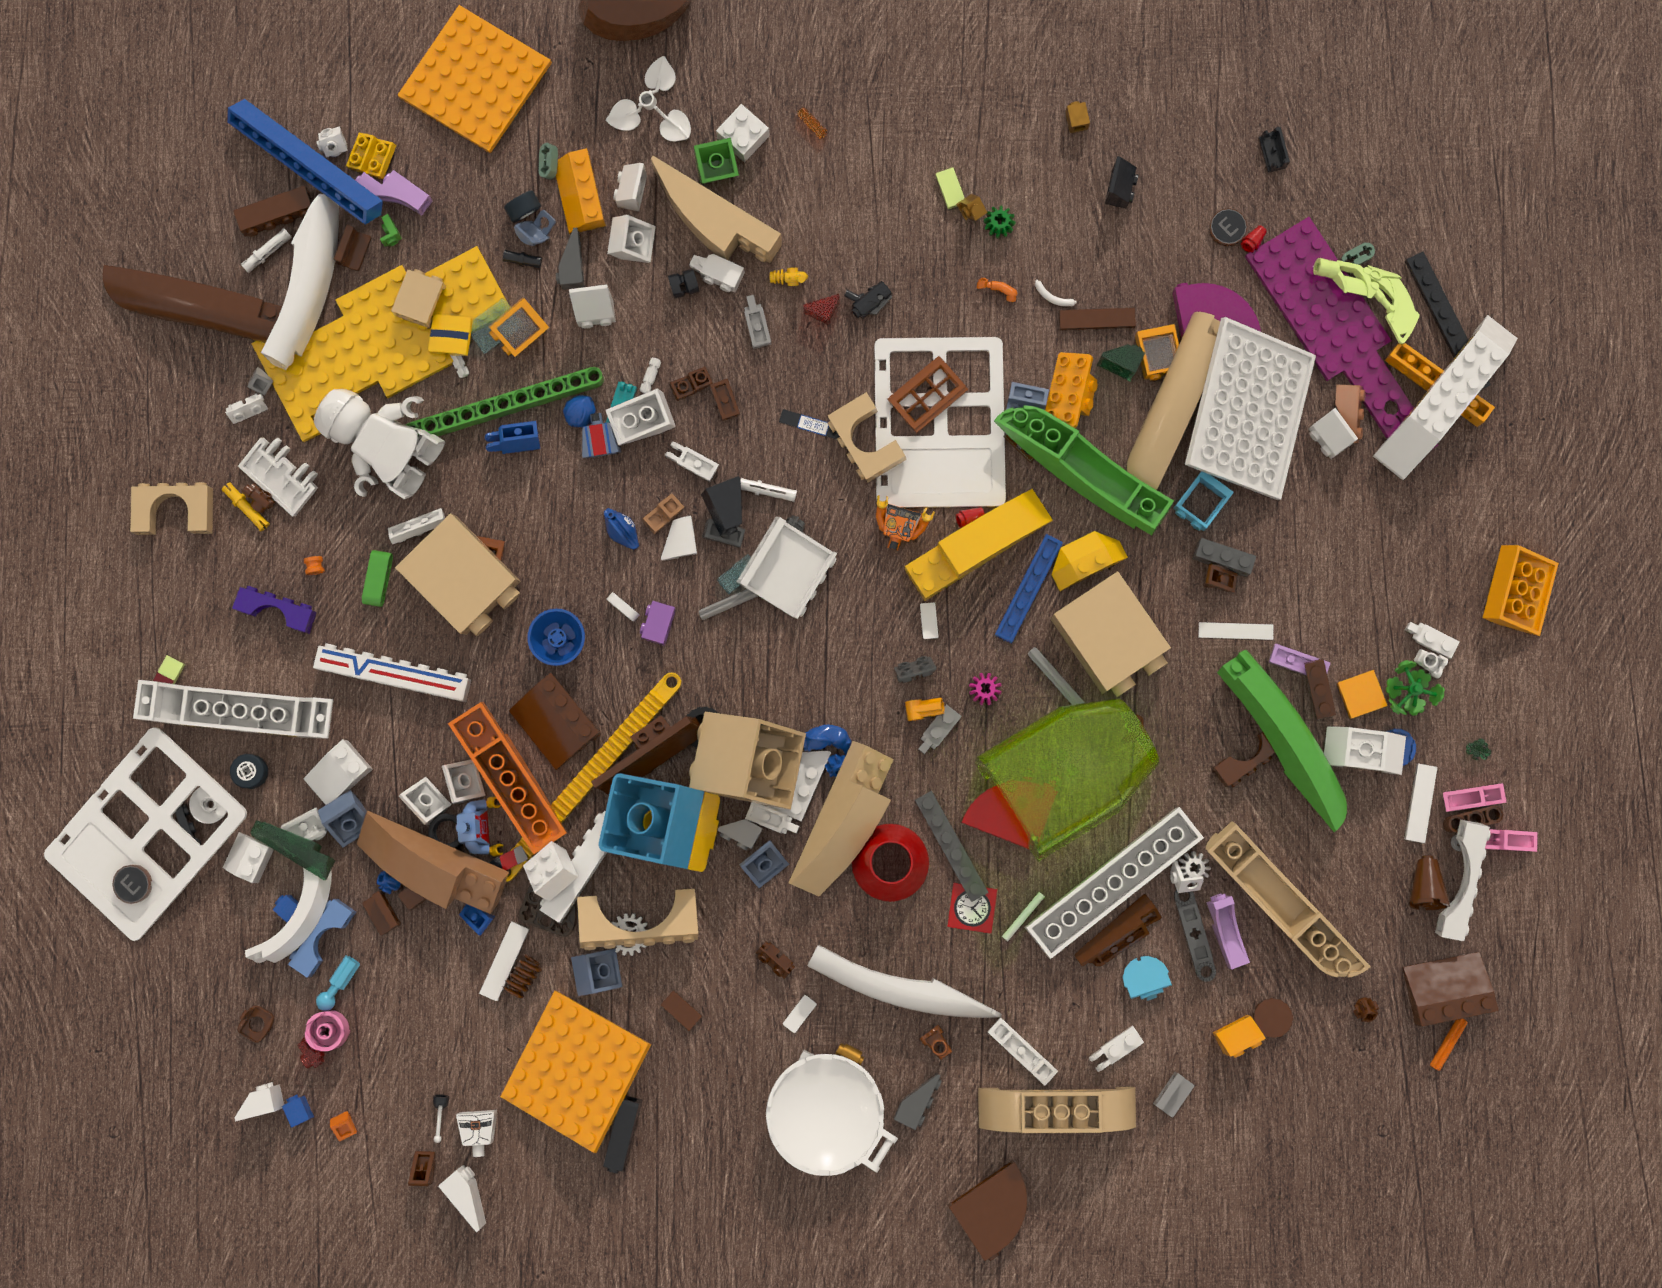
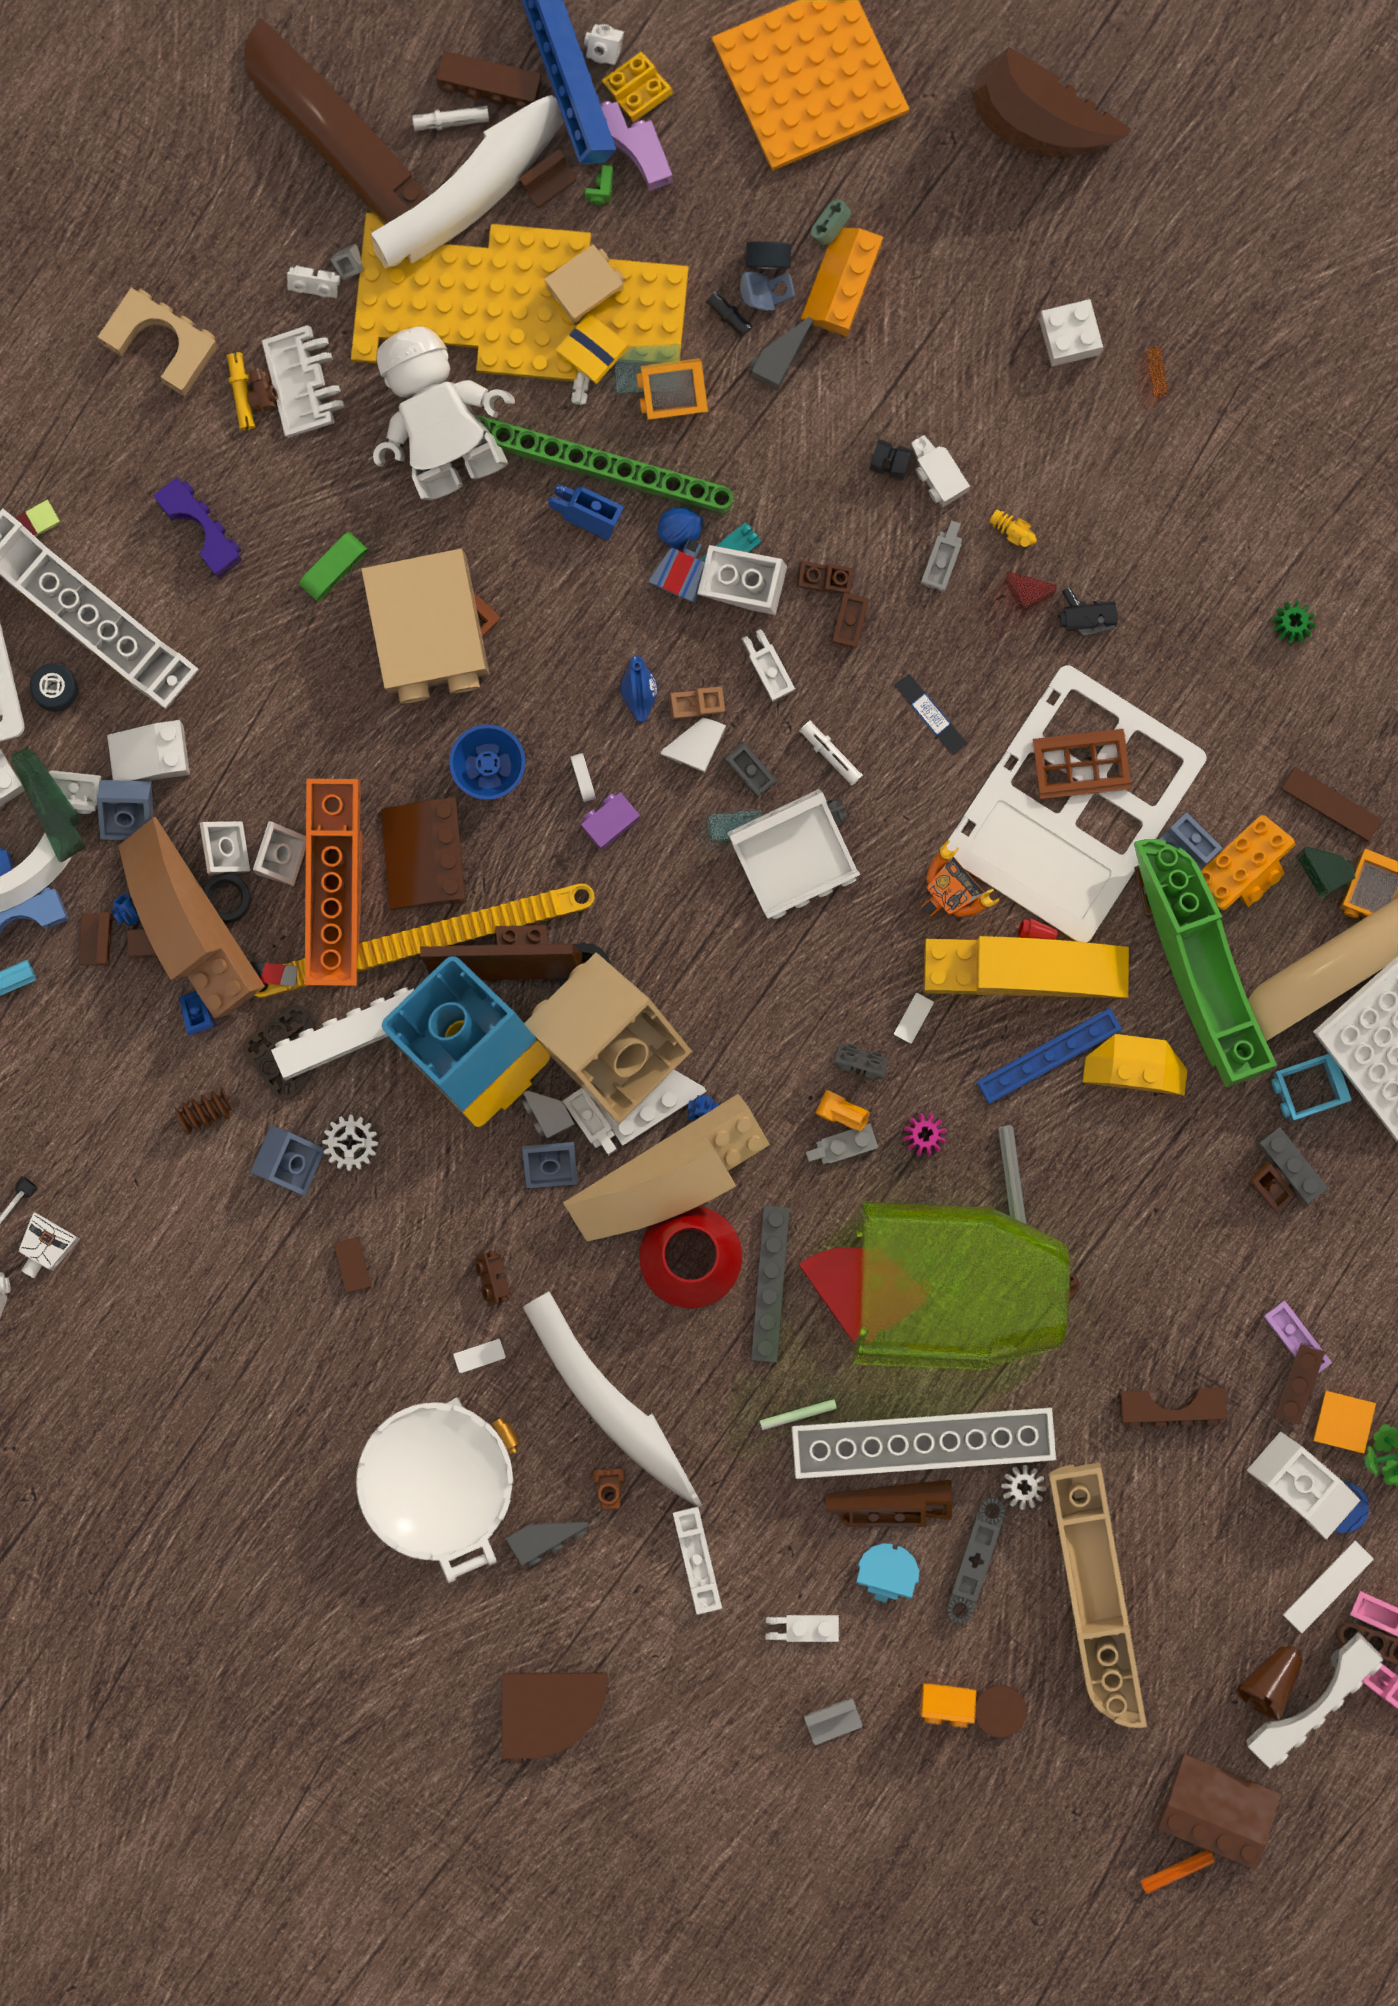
camera: 30 degrees right, 0 degrees up
orange wheel [303,556,325,575] -> none
white brick [313,643,471,702] -> none
white plate [388,508,445,544] -> none
medium blue torso [456,797,503,857] -> none
white tile [479,921,530,1001] -> none
light orange plate [500,990,651,1153] -> none
white brick [523,841,578,901] -> none
white slope [569,285,616,328] -> none
tan arch [577,889,698,950] -> none
black slope [603,1095,643,1174] -> none
white plant [606,56,691,142] -> none
white slope [607,215,656,263] -> none
white slope [613,163,647,211] -> none
white axle [640,357,661,394] -> none
tan slope [651,156,782,263] -> none
bright green slope [694,138,739,184] -> none
light grey axle [699,589,758,620] -> none
black slope [701,476,742,535] -> none
blue animal [804,724,852,756] -> none
tan arch [827,392,907,483] -> none
yellowish green tile [935,168,964,209] -> none
sticker [947,883,998,933] -> none
pearl gold brick [956,194,988,221] -> none
orange arm [976,278,1018,302] -> none
tan slope [978,1087,1136,1133] -> none
white piece [1034,280,1077,307] -> none
tan brick [1050,571,1171,697] -> none
white bracket [1170,861,1204,893] -> none
white sticker [1199,622,1273,640] -> none
lavender arch [1206,894,1250,969] -> none
bright green slope [1217,650,1347,832] -> none
reddish brown gear [1353,997,1379,1022] -> none

